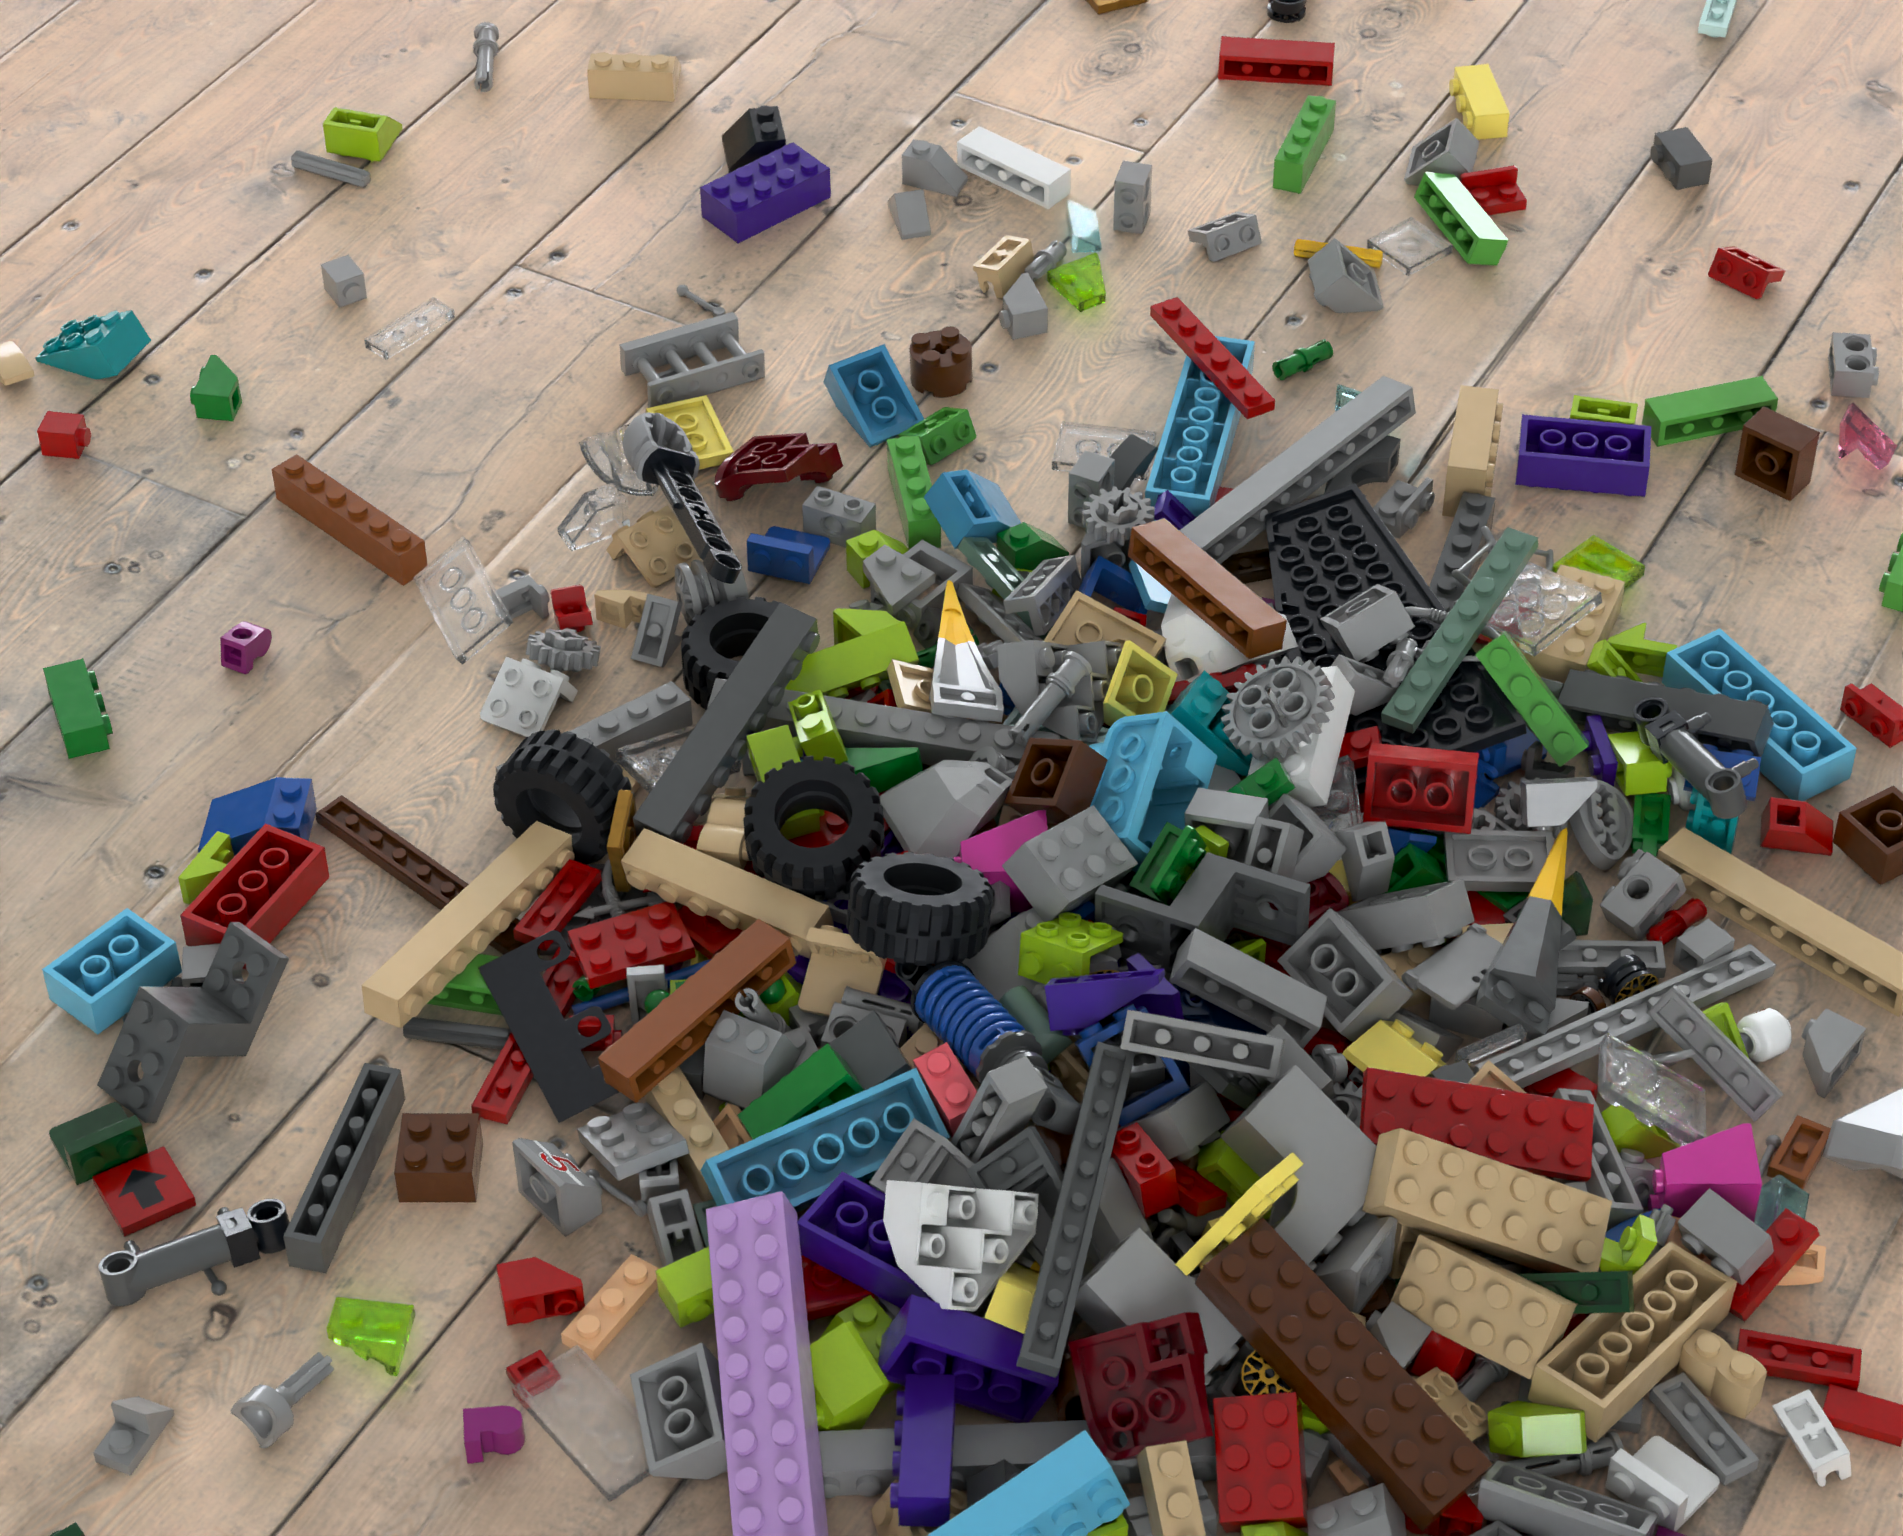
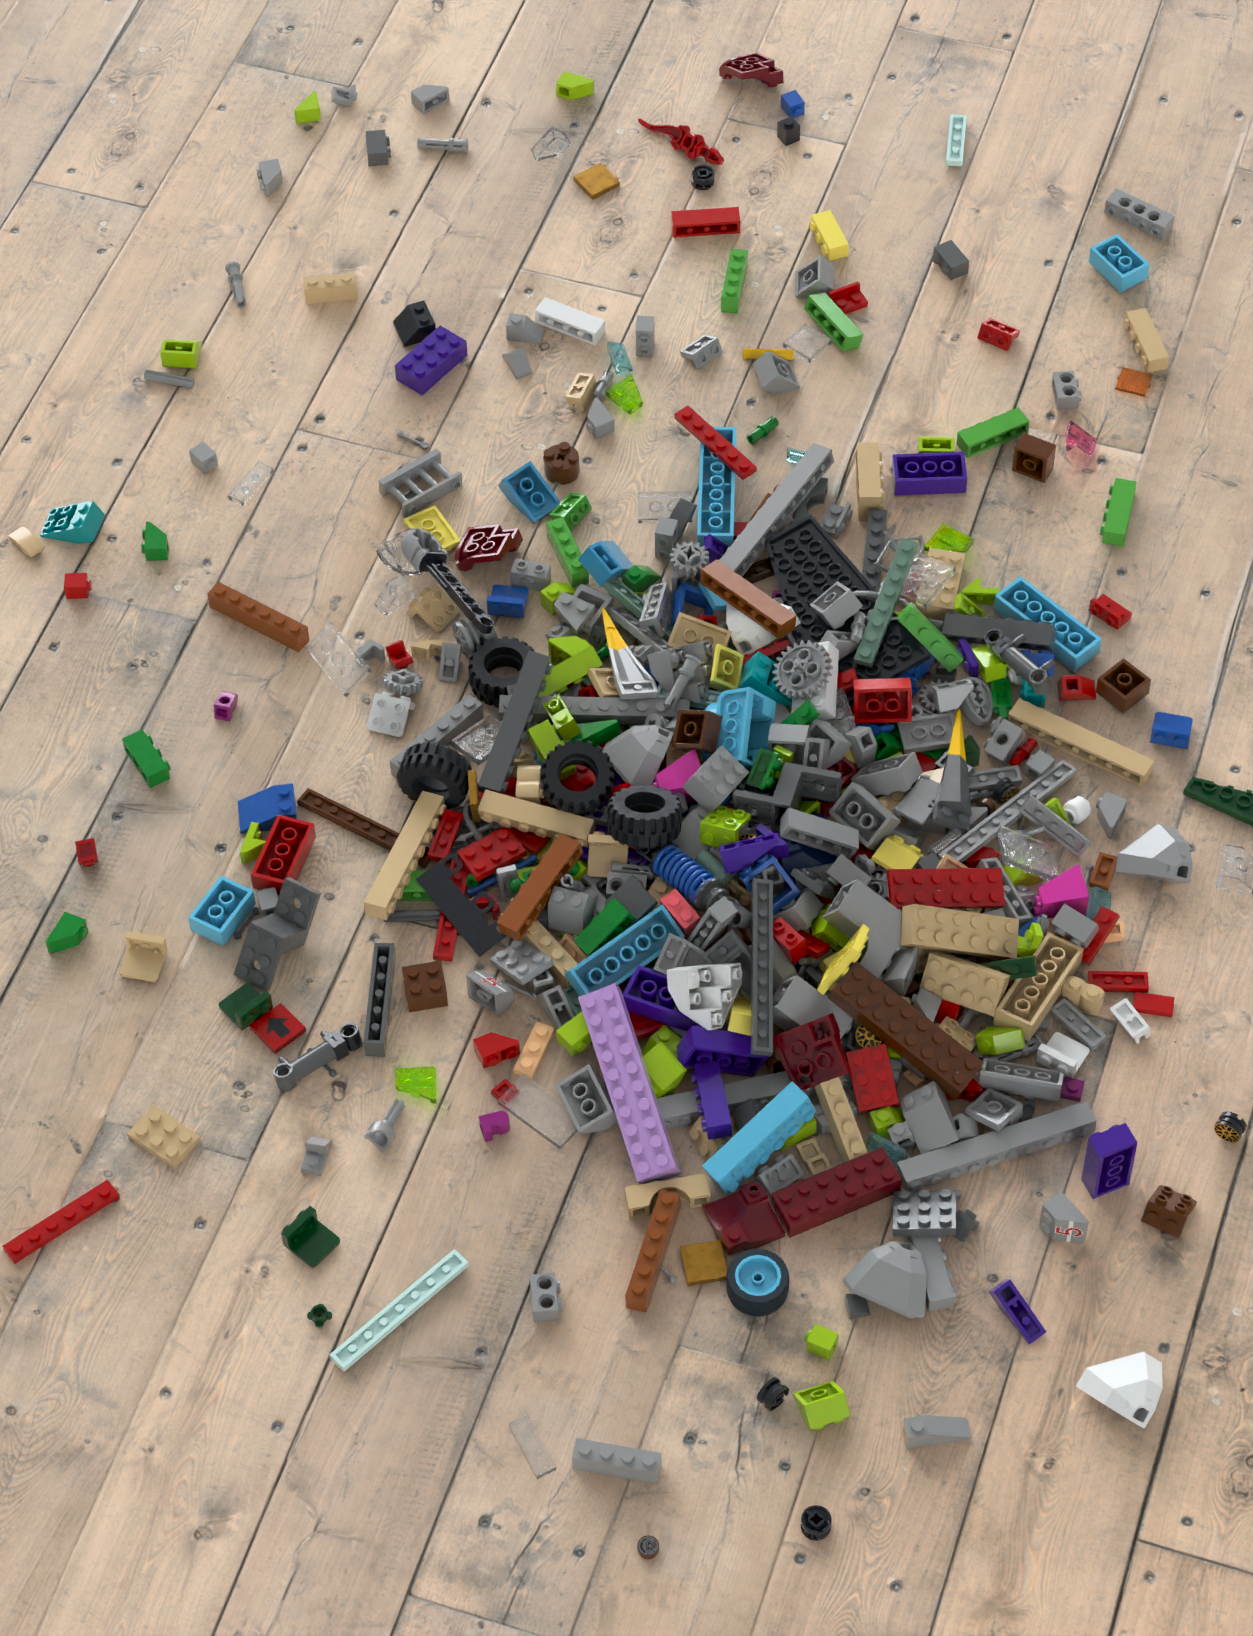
camera: 10 degrees left, 10 degrees up
light grey brick [1120,1010,1286,1078] -> none

